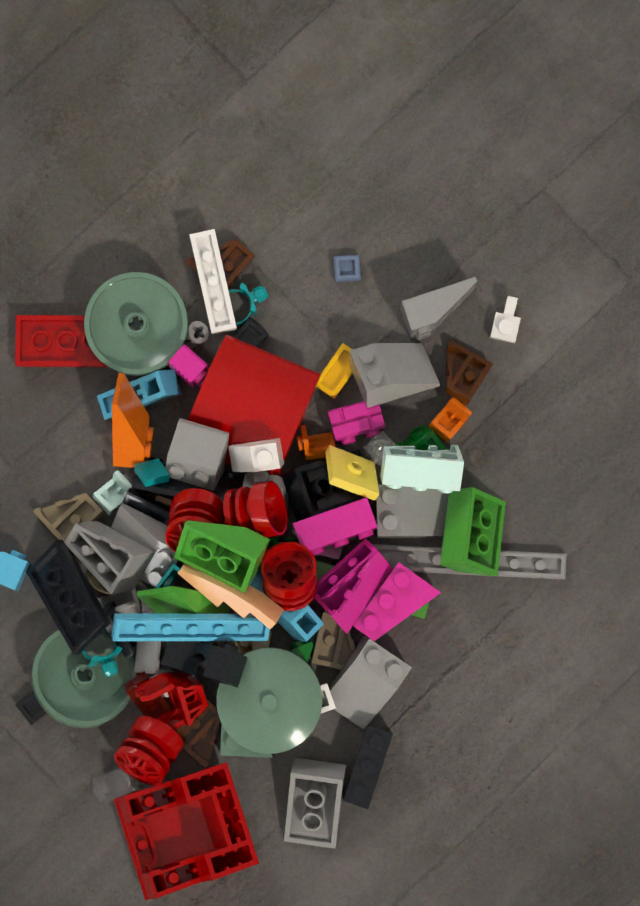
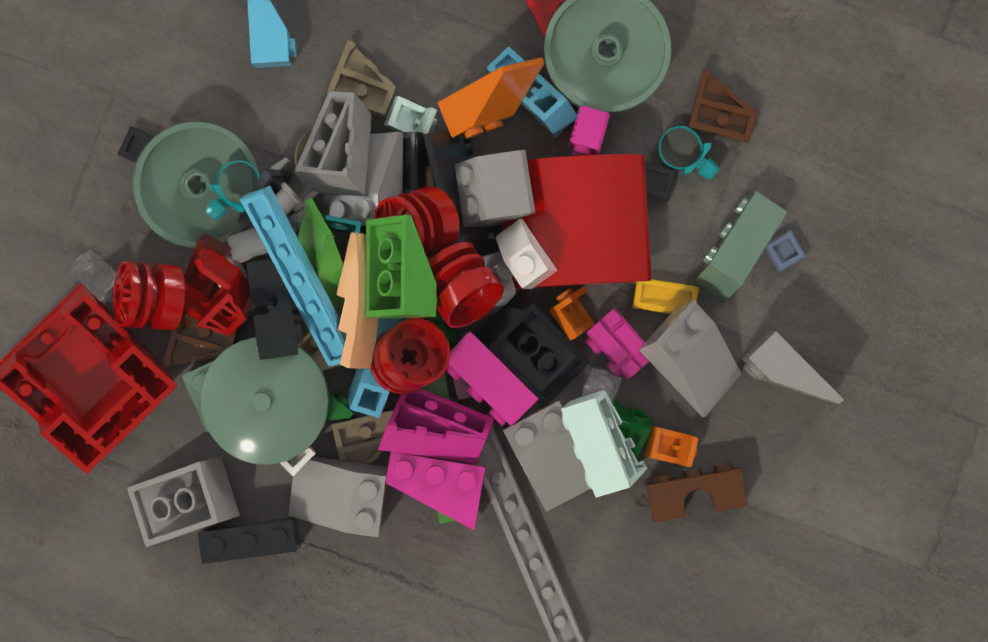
camera: 60 degrees right, 5 degrees up
black tile [26,540,111,655] -> none
teal tile [134,458,170,487] -> none
light grey bush [184,321,209,349] -> none
white plate [189,229,237,335] -> none
light yellow plate [325,445,379,500] -> none
bright green slope [440,487,506,576] -> none
reddish brown wing [445,340,493,405] -> none
white plate [490,296,521,344] -> none
none -> reddish brown arch [645,463,748,523]
none -> sand green wedge [693,191,787,303]

